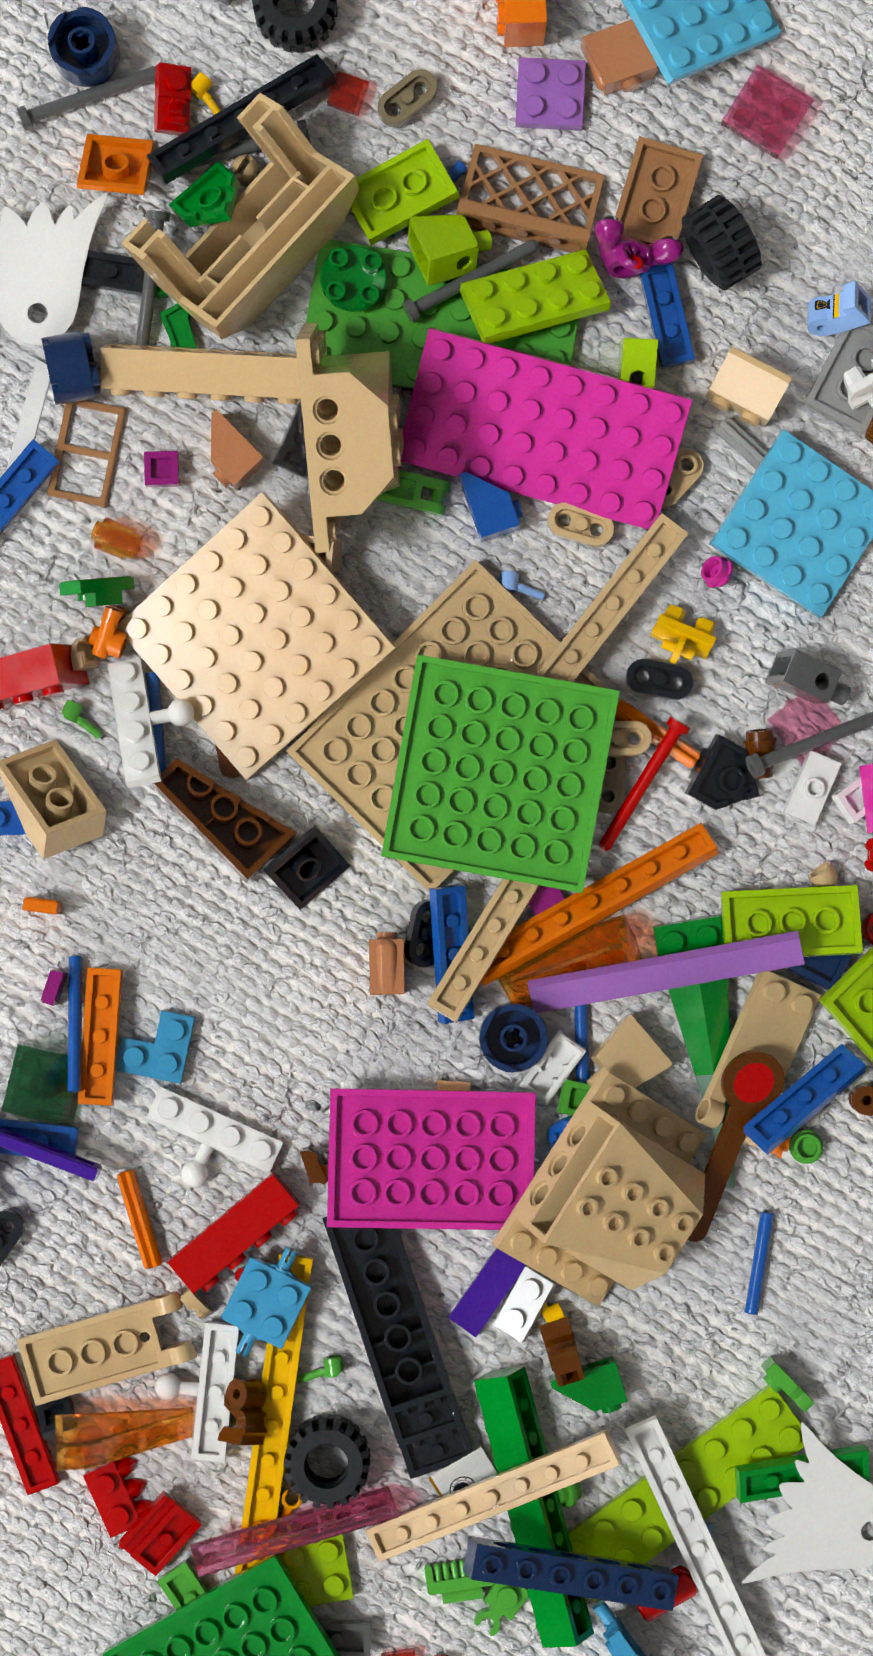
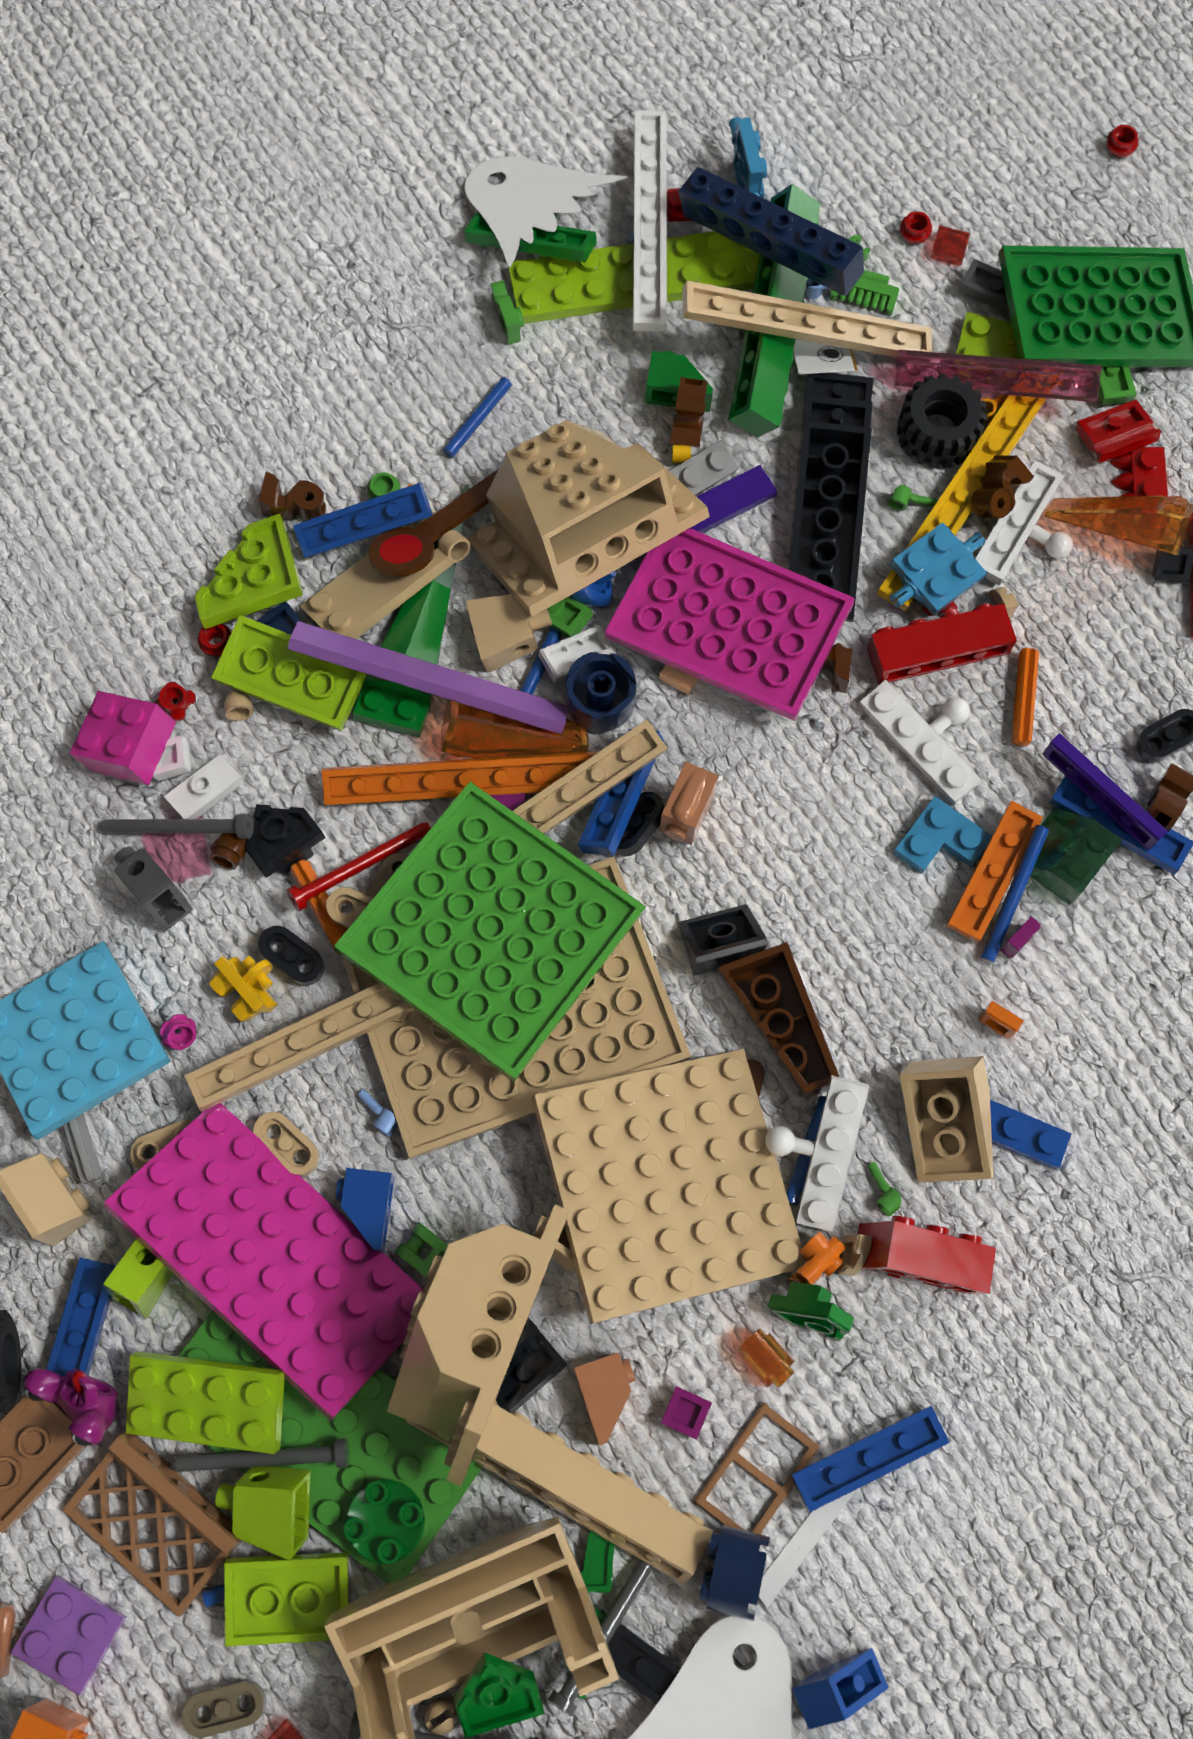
camera: 155 degrees left, 15 degrees down
tan hinge [17,1291,197,1406] -> none

